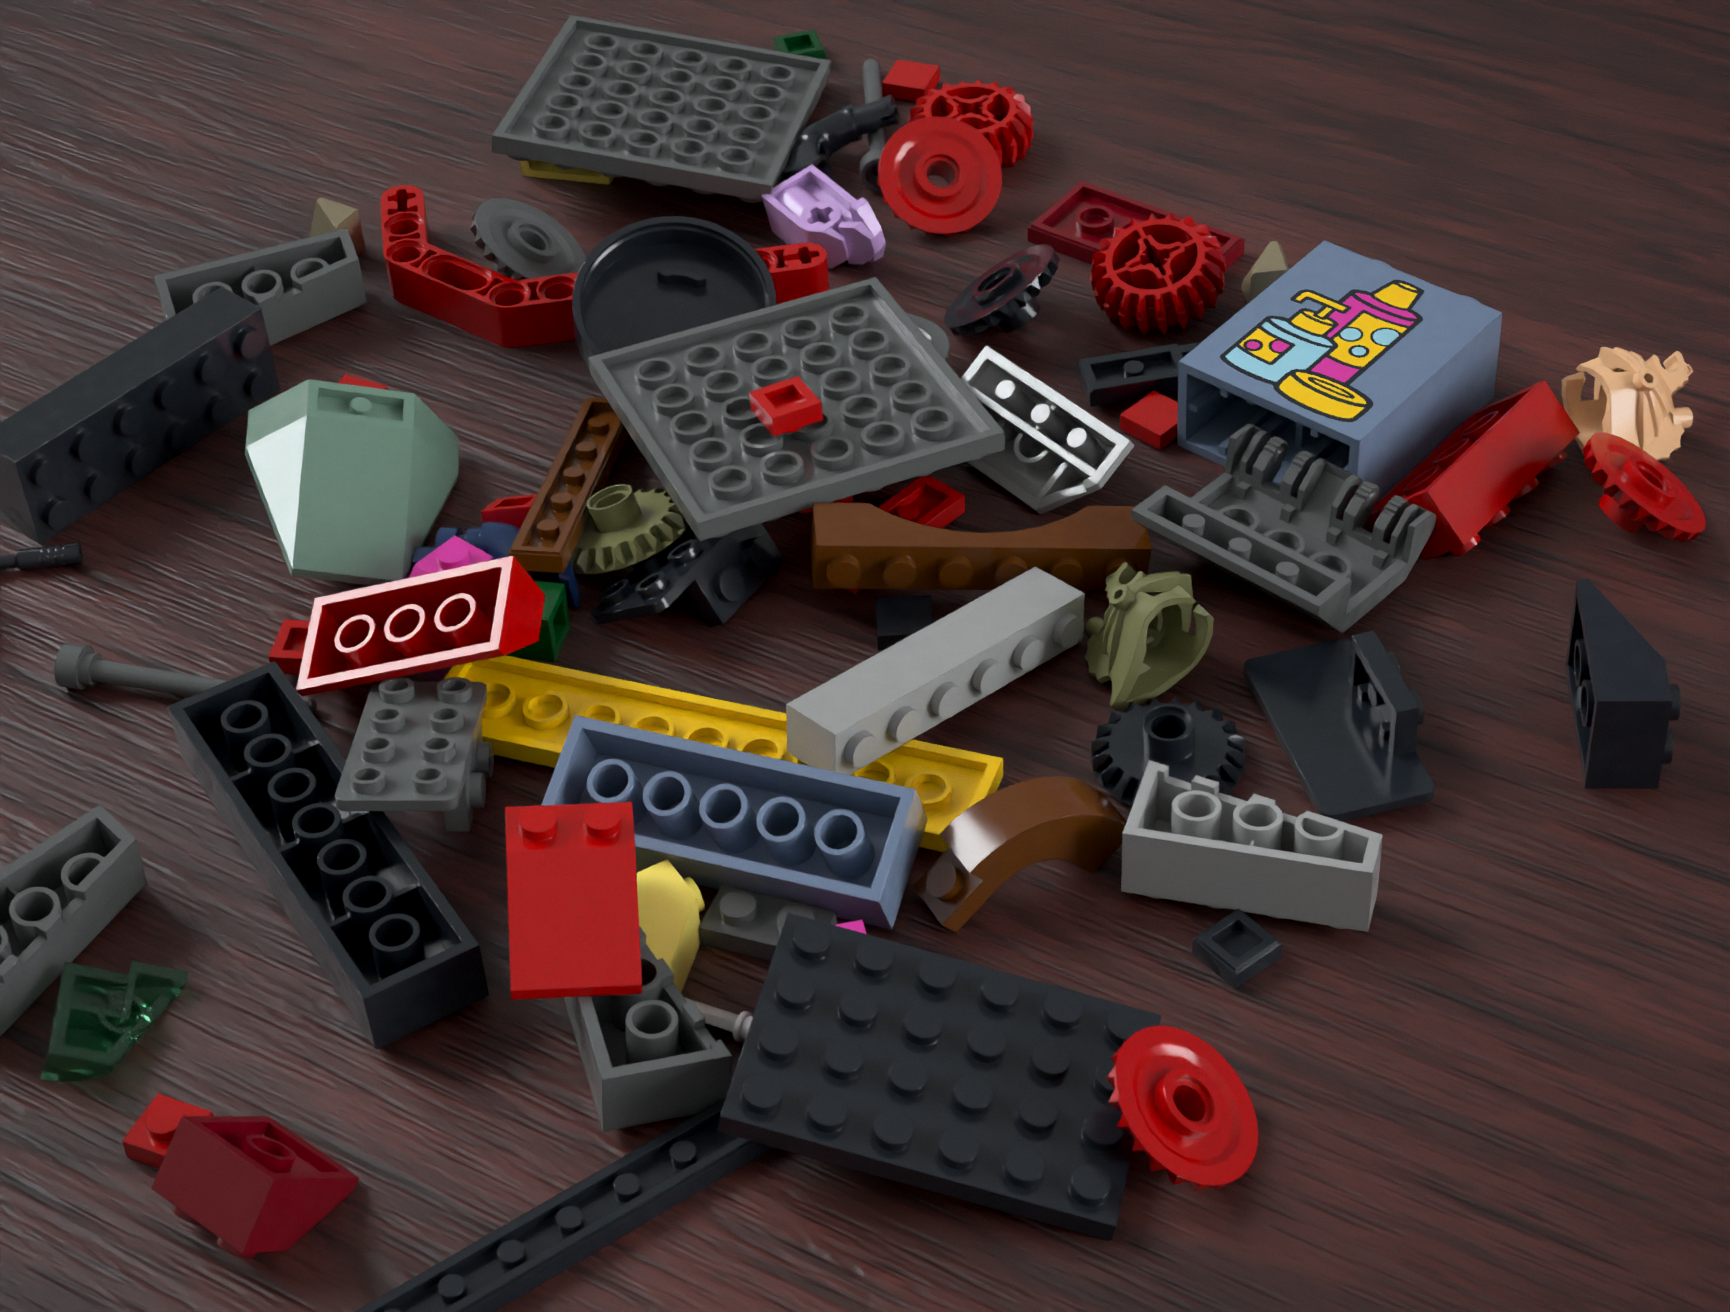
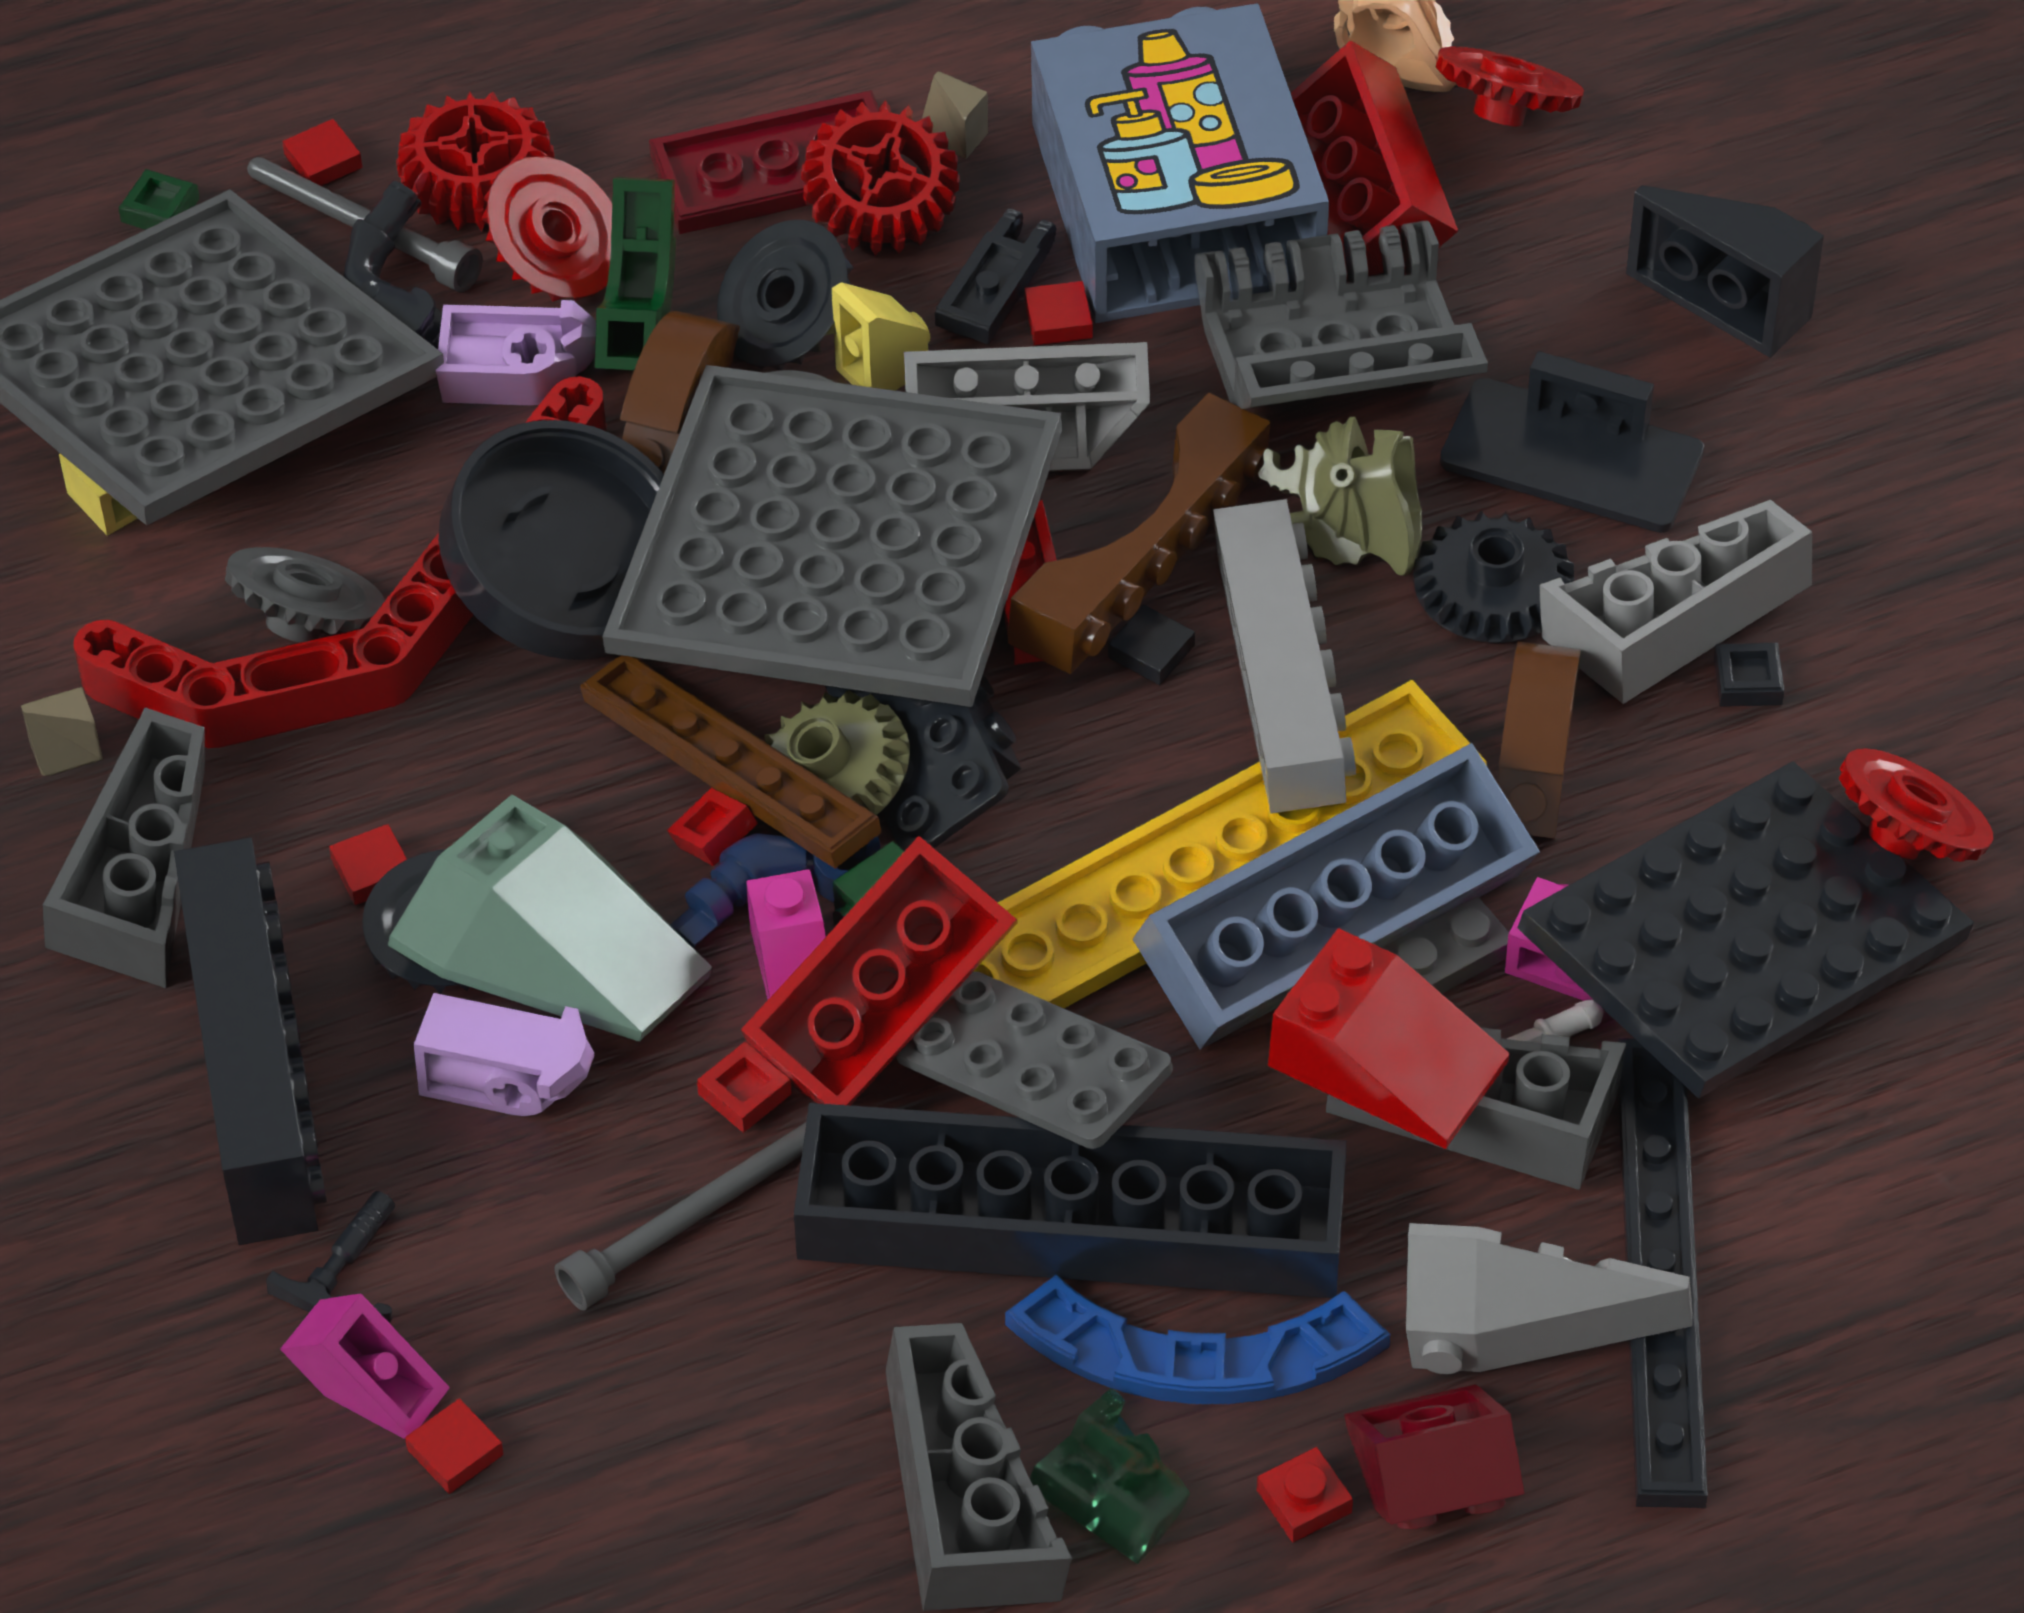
camera: 55 degrees left, 10 degrees up
red plate [749,376,823,436] -> none
none -> lavender piece [414,993,594,1116]
none -> dark green arch [595,177,676,370]
none -> reddish brown arch [620,311,740,474]
none -> light yellow slope [832,282,930,391]
none -> blue tile [1005,1275,1391,1404]
none -> light grey wedge [1406,1223,1693,1374]

